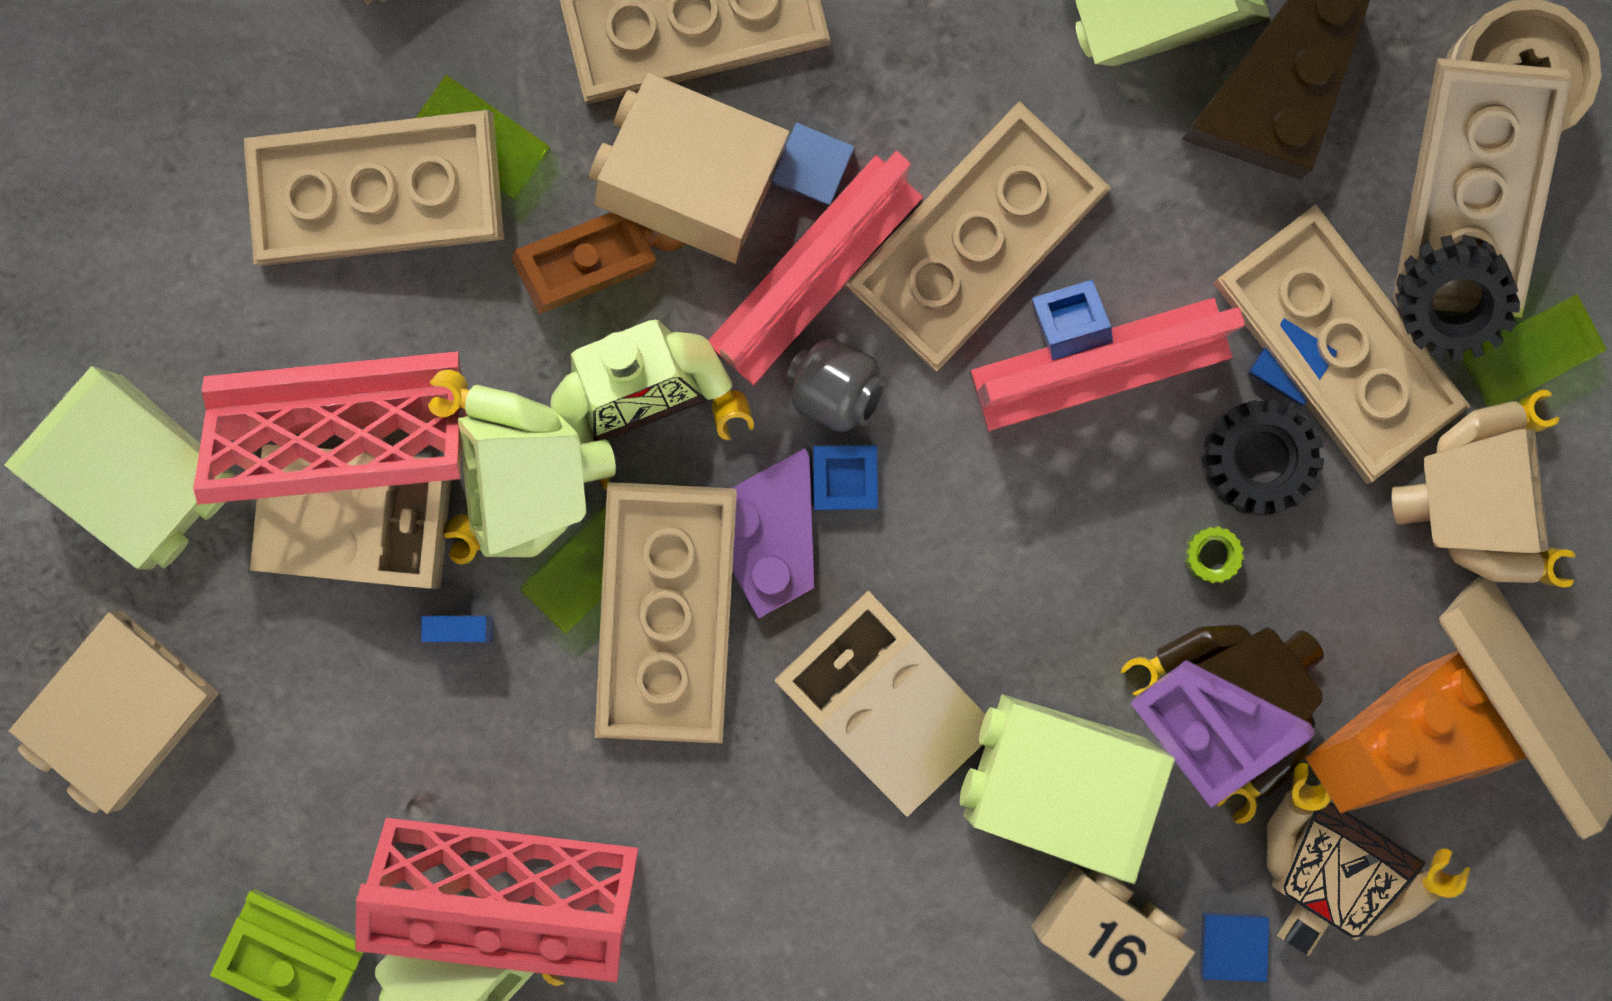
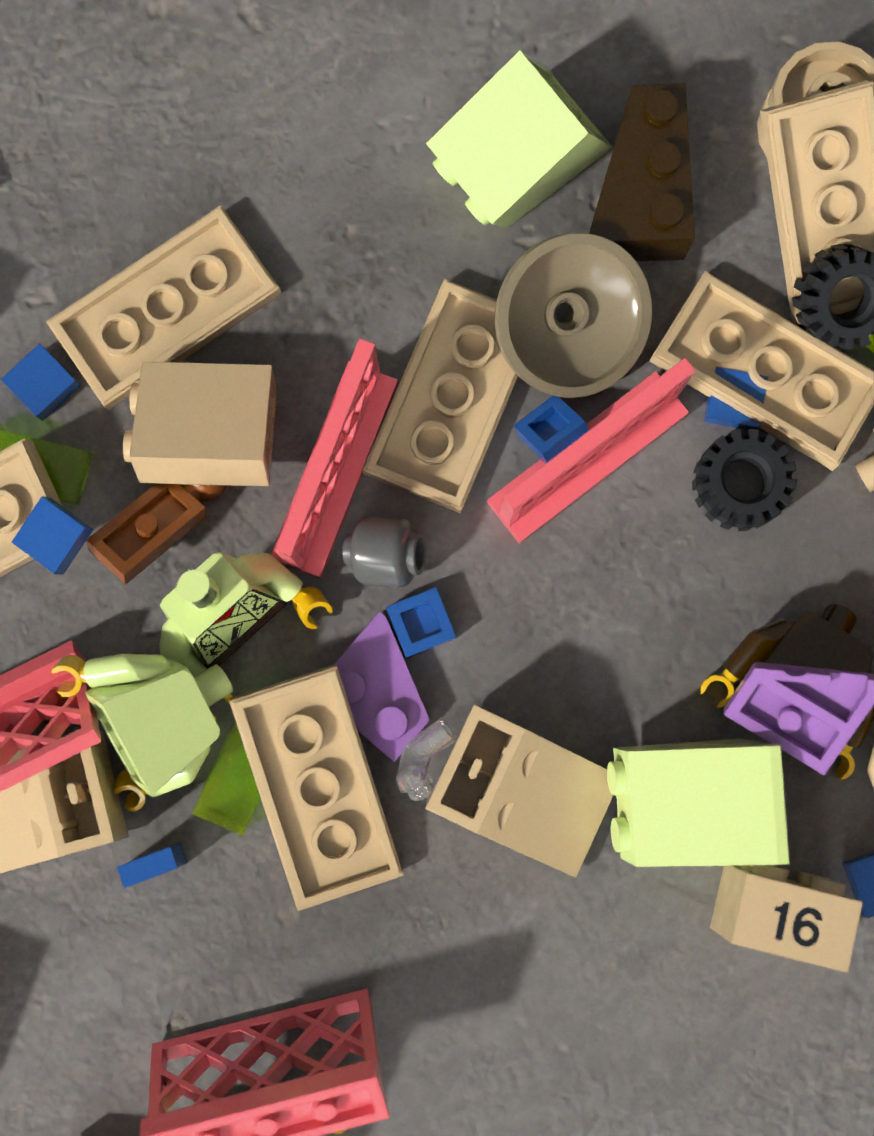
camera: 20 degrees left, 5 degrees down
medium blue tile [771,122,854,207] -> none
lime axle [1184,526,1244,583] -> none
none -> blue tile [1,343,81,421]
none -> blue tile [11,496,94,575]
none -> clear arm [395,718,457,801]
none -> dark tan dish [495,233,652,398]

